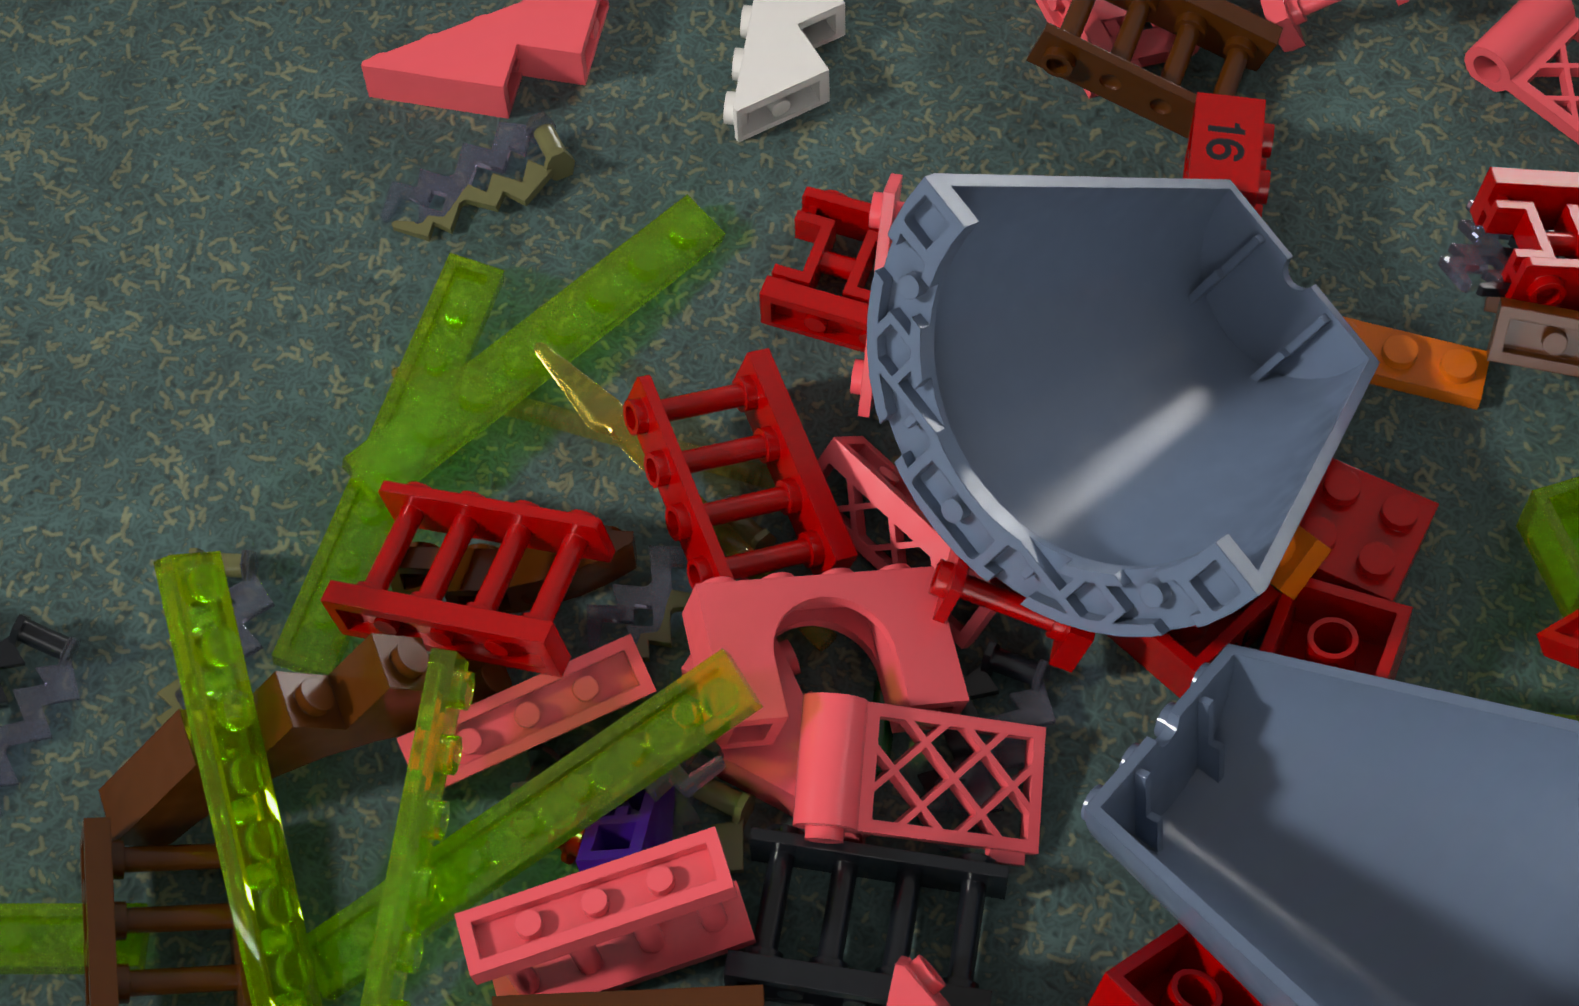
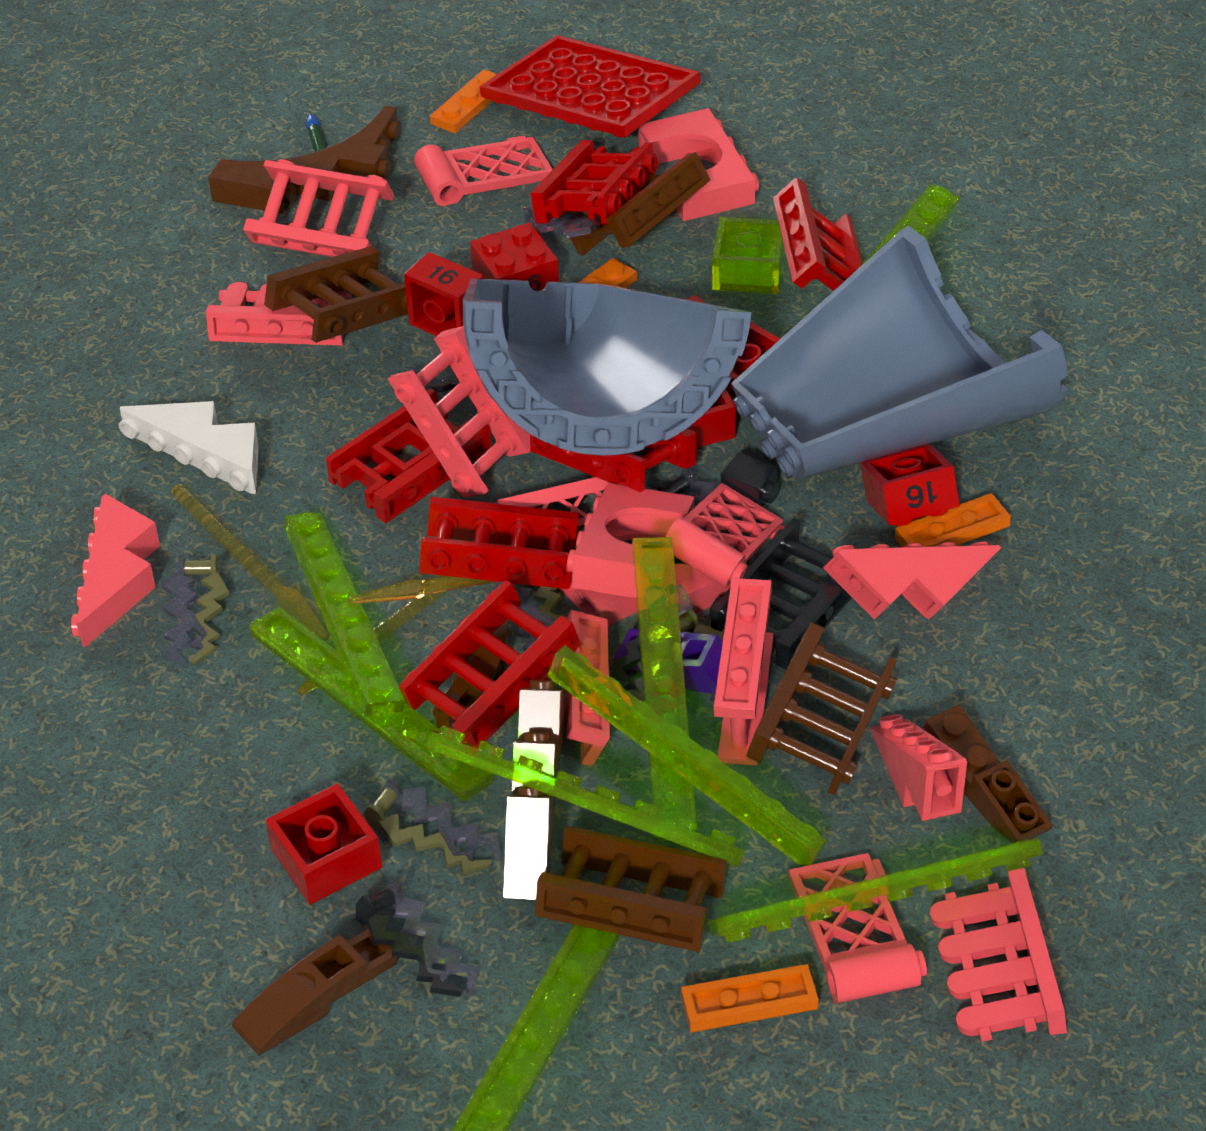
camera: 65 degrees left, 15 degrees down
none -> clear yellow piece [171,484,329,639]
none -> red brick [265,783,383,905]
none -> red brick [470,222,559,291]
none -> black brick [721,452,779,507]

